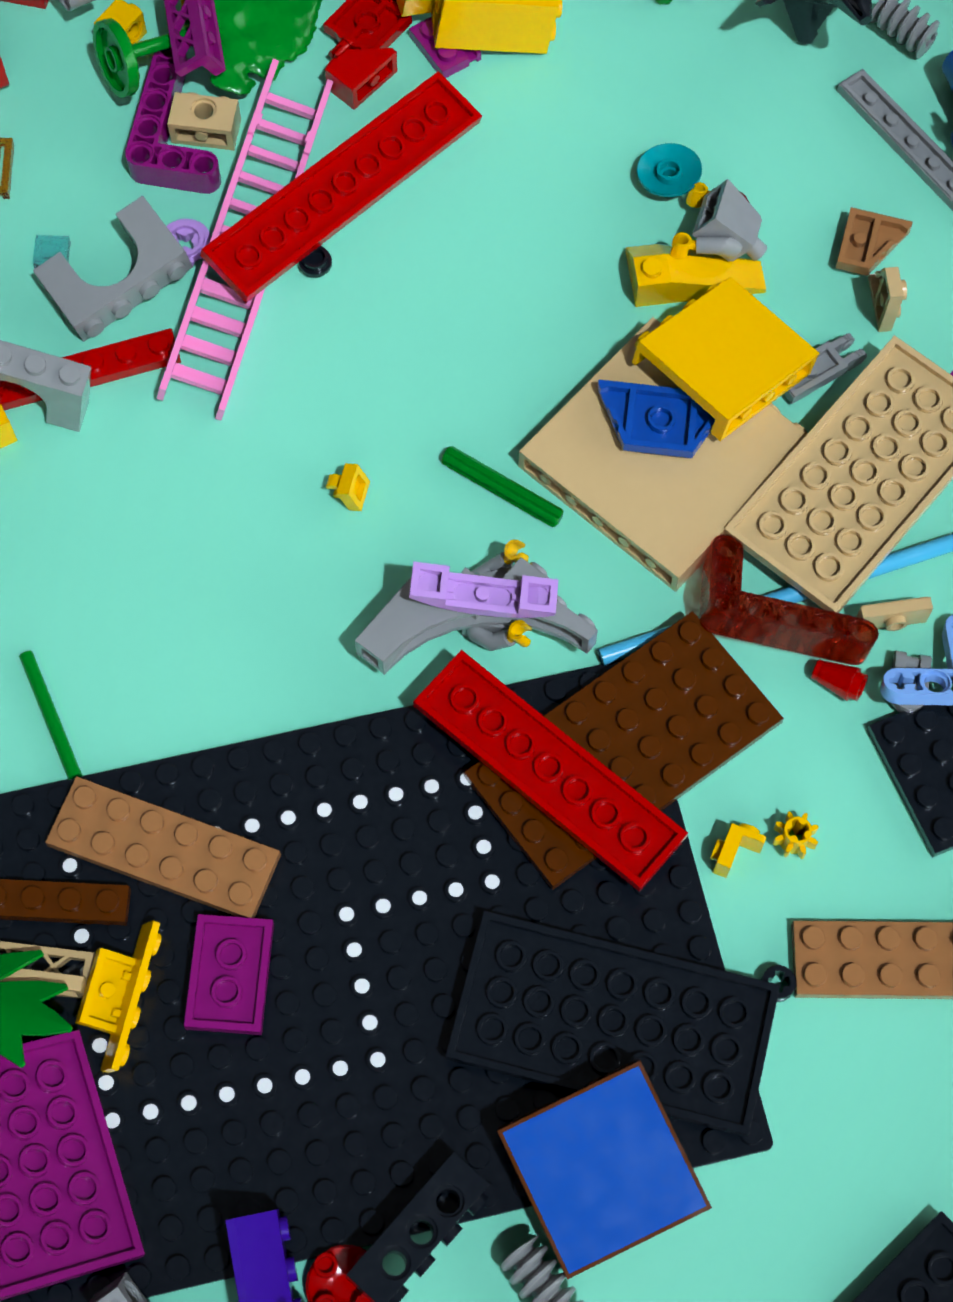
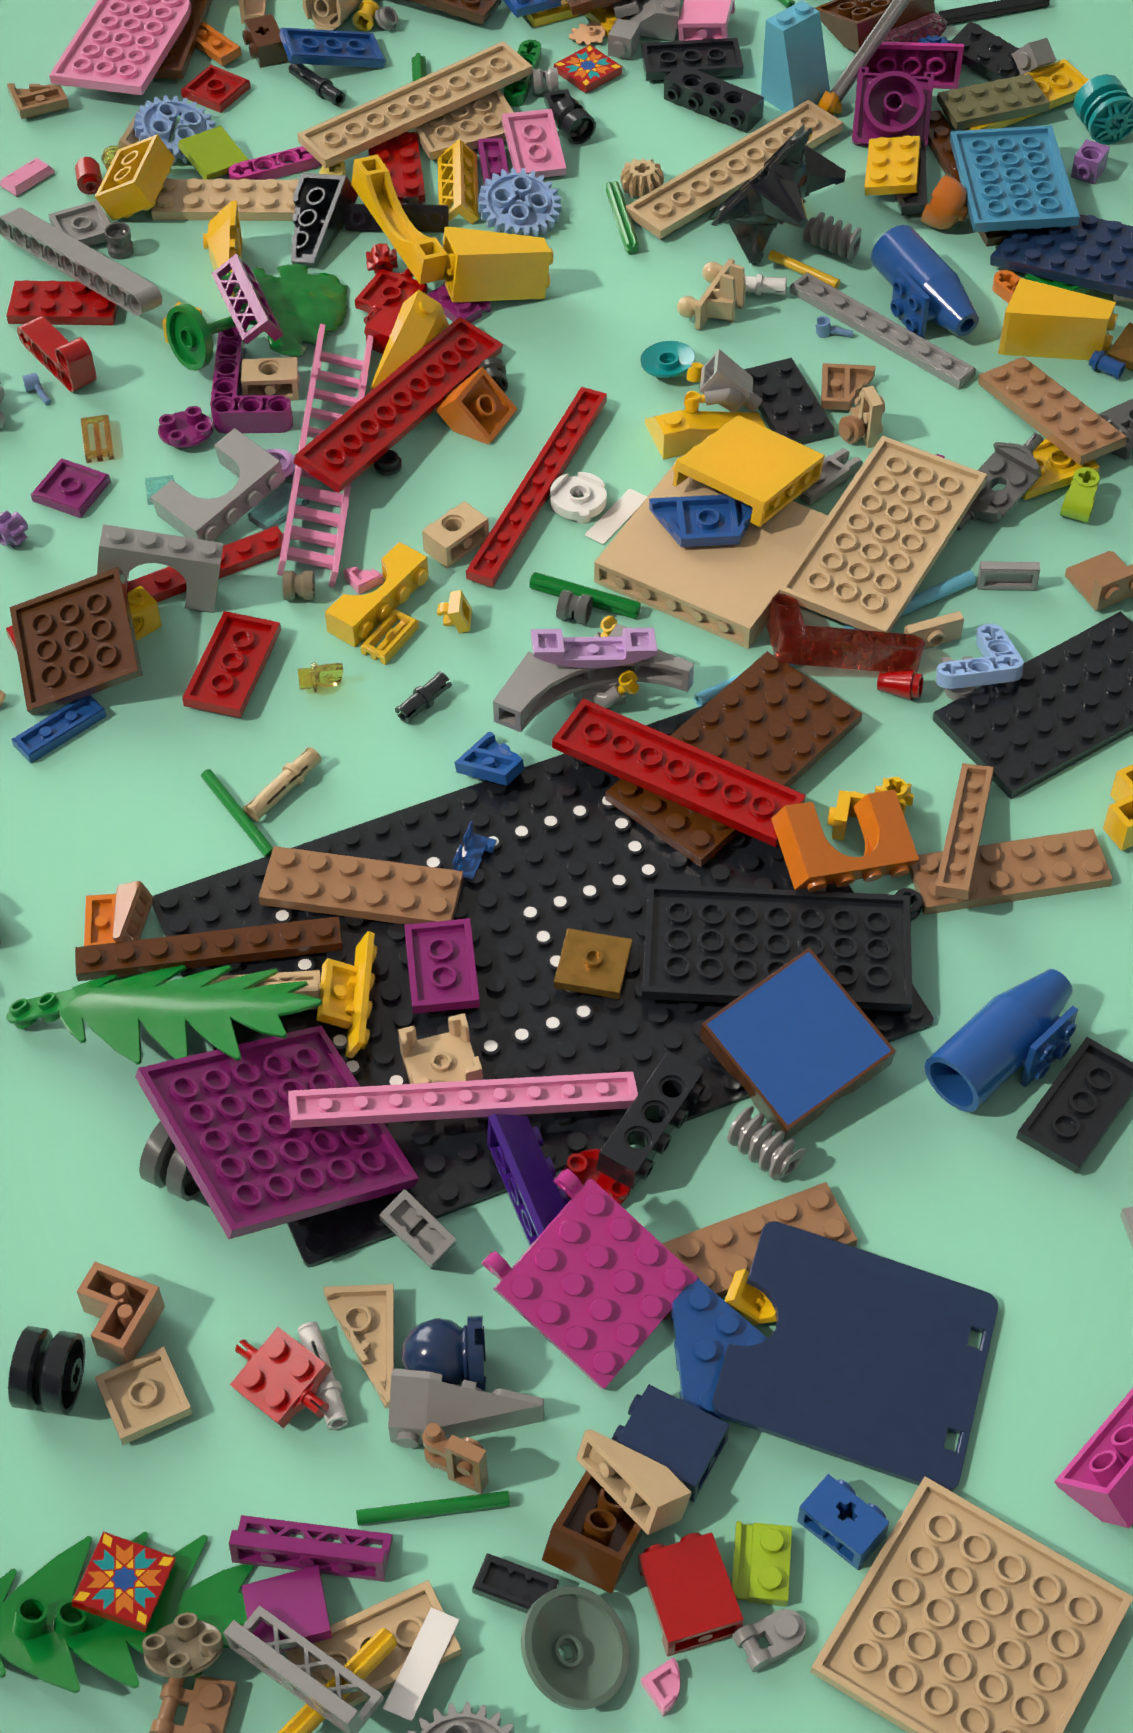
camera: 10 degrees left, 15 degrees down
none -> magenta dish [158,406,214,448]
none -> red plate [182,611,281,718]
none -> tan pin [243,747,322,822]
none -> clear light blue tile [248,483,309,530]
none -> dark tan wheel [283,571,315,600]
none -> bright pink plate [288,1072,638,1128]
none -> clear yellow piece [298,662,343,693]
none -> yellow arch [325,542,429,647]
none -> bright pink tile [343,567,384,595]
none -> yellow tile [360,609,419,665]
none -> yellow wedge [370,290,449,390]
none -> black pin [395,671,452,723]
none -> tan panel [398,1013,483,1084]
none -> tan brick [422,501,489,569]
none -> orange slope [435,367,518,444]
none -> blue piece [453,821,497,880]
none -> blue wing [454,732,525,786]
none -> red plate [466,386,607,587]
none -> pearl dark grey wheel [479,357,508,393]
none -> white plate [550,472,607,524]
none -> pearl gold plate [554,928,632,999]
none -> dark grey wheel [556,590,593,625]
none -> white sticker [585,488,647,544]
none -> tan piece [677,258,746,330]
none -> black plate [744,357,835,445]
none -> white pin [745,274,787,296]
none -> yellow bar [768,250,840,289]
none -> orange arch [771,790,919,892]
none -> medium blue hand [815,316,853,338]
none -> medium nougat plate [839,415,864,444]
none -> blue piece [925,969,1078,1112]
none -> medium nougat plate [935,763,994,900]

